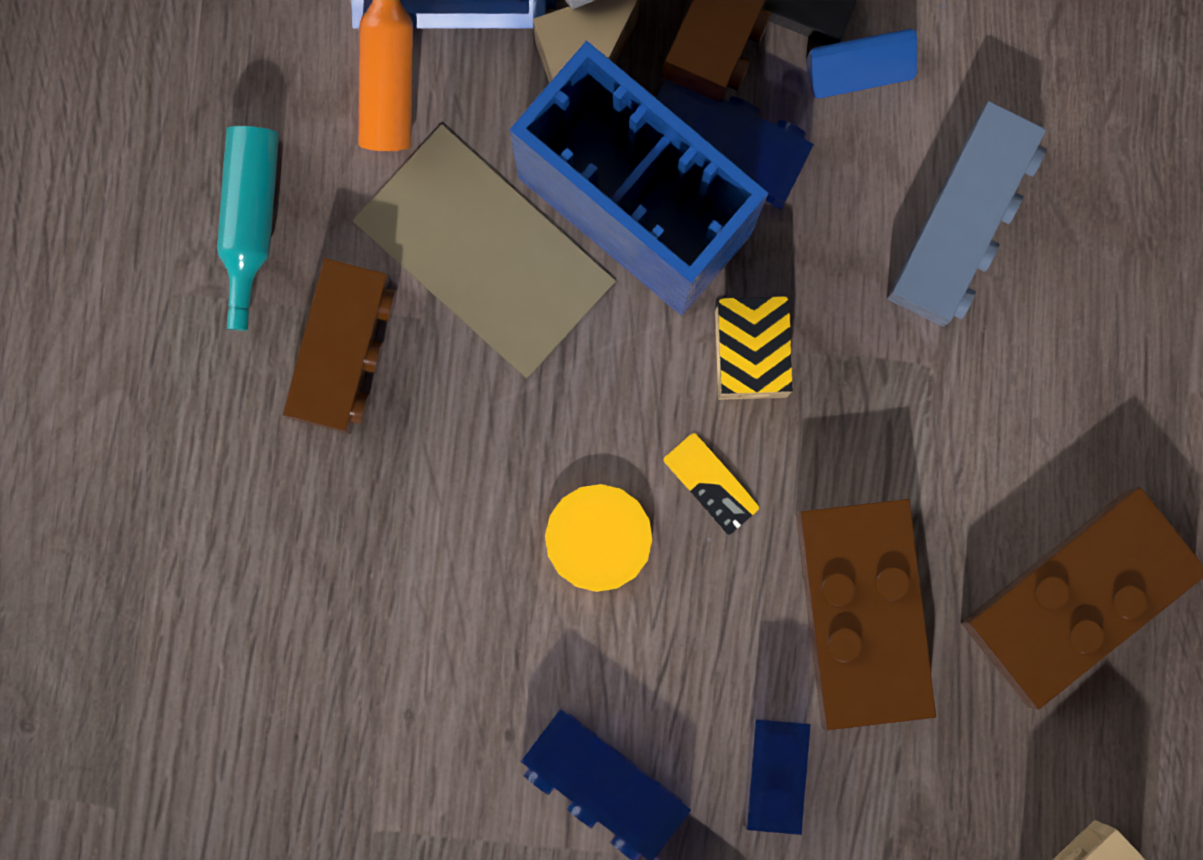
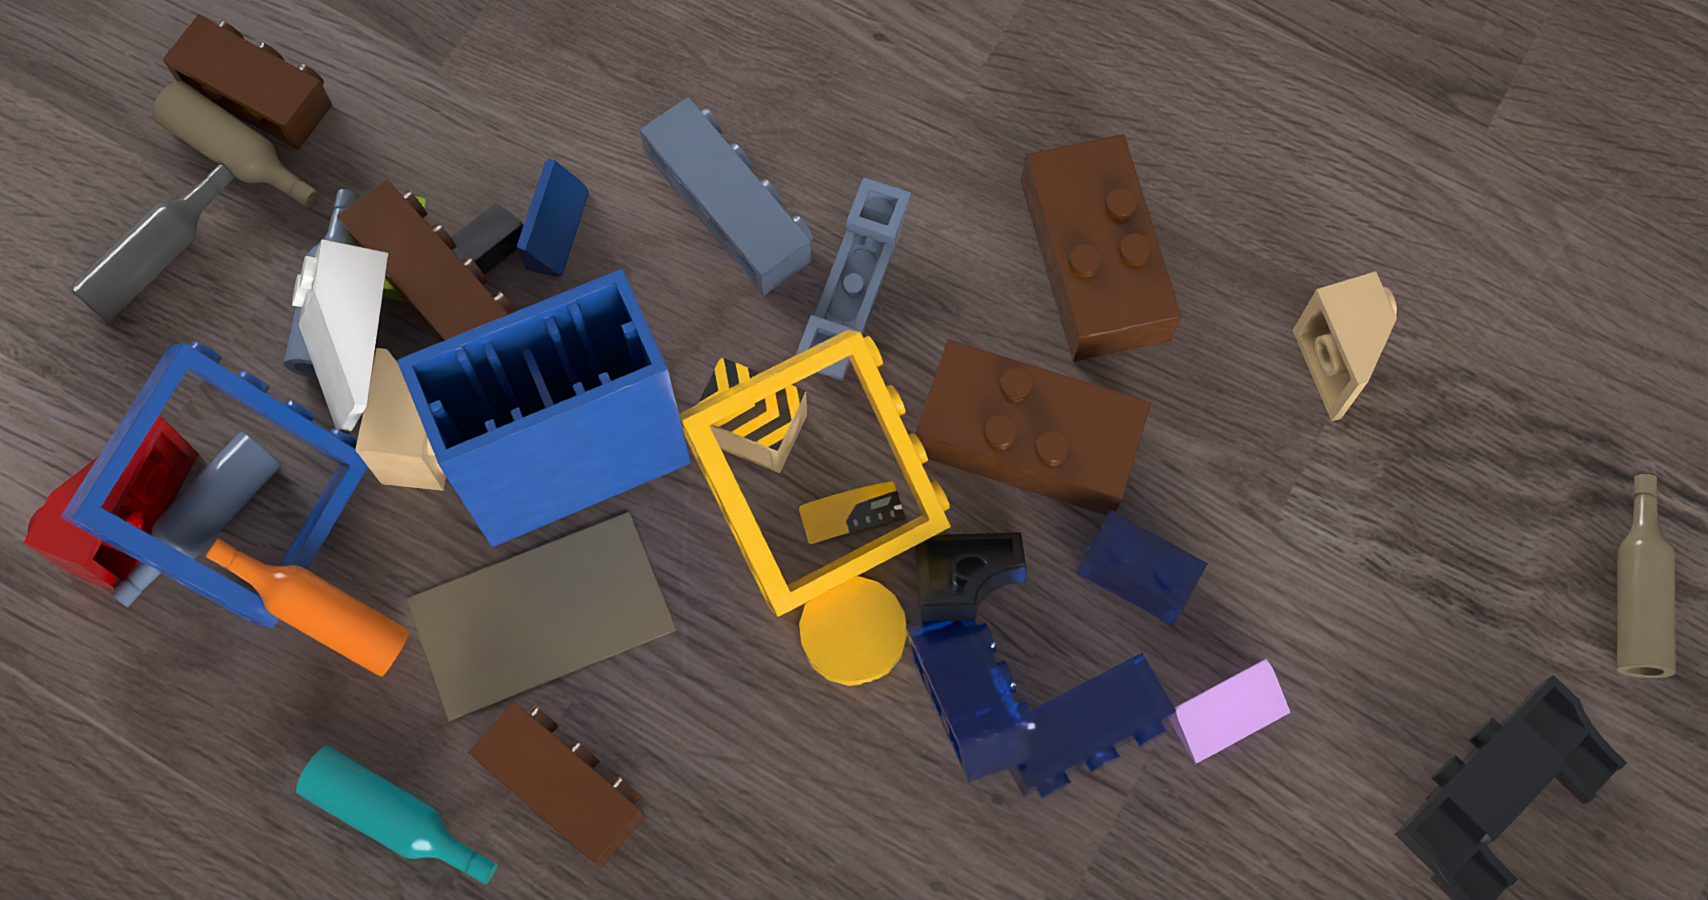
camera: 65 degrees left, 15 degrees down
none -> yellow window [679,330,951,617]
none -> sand blue slope [795,177,911,381]
none -> clear blue brick [905,620,1037,783]
none -> black tile [915,532,1027,622]

